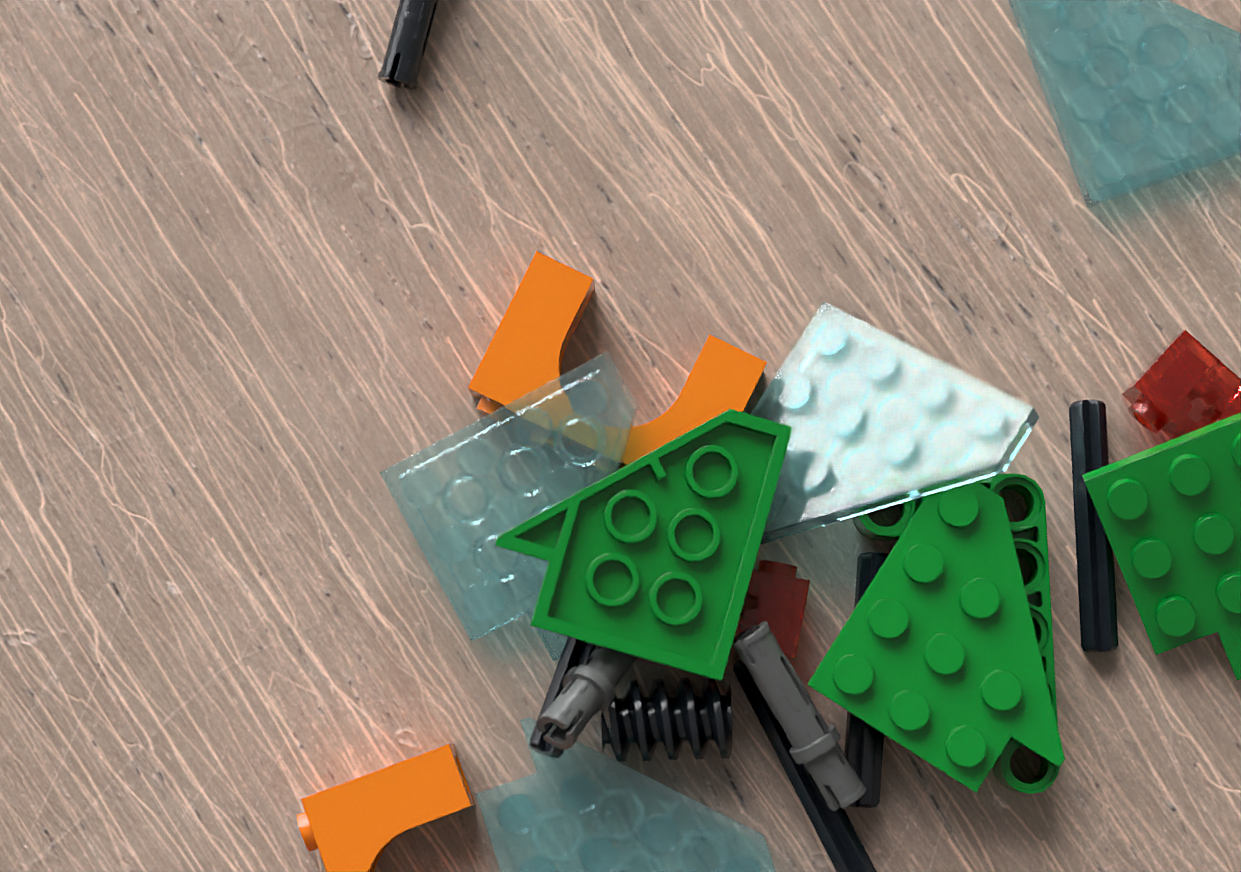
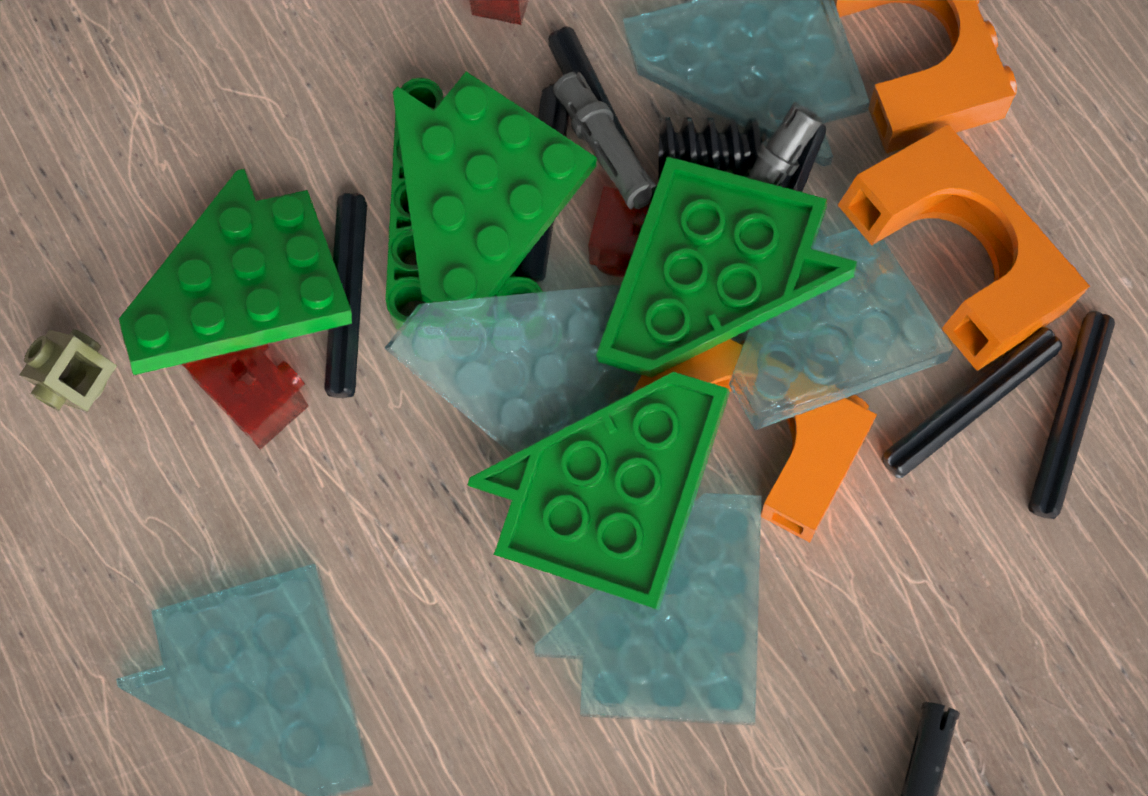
camera: 175 degrees left, 10 degrees down
none -> green wing [467,372,730,610]
none -> clear light blue wing [534,493,761,726]
none -> orange arch [838,124,1090,371]
none -> black axle [881,327,1063,479]
none -> black axle [1028,311,1115,519]

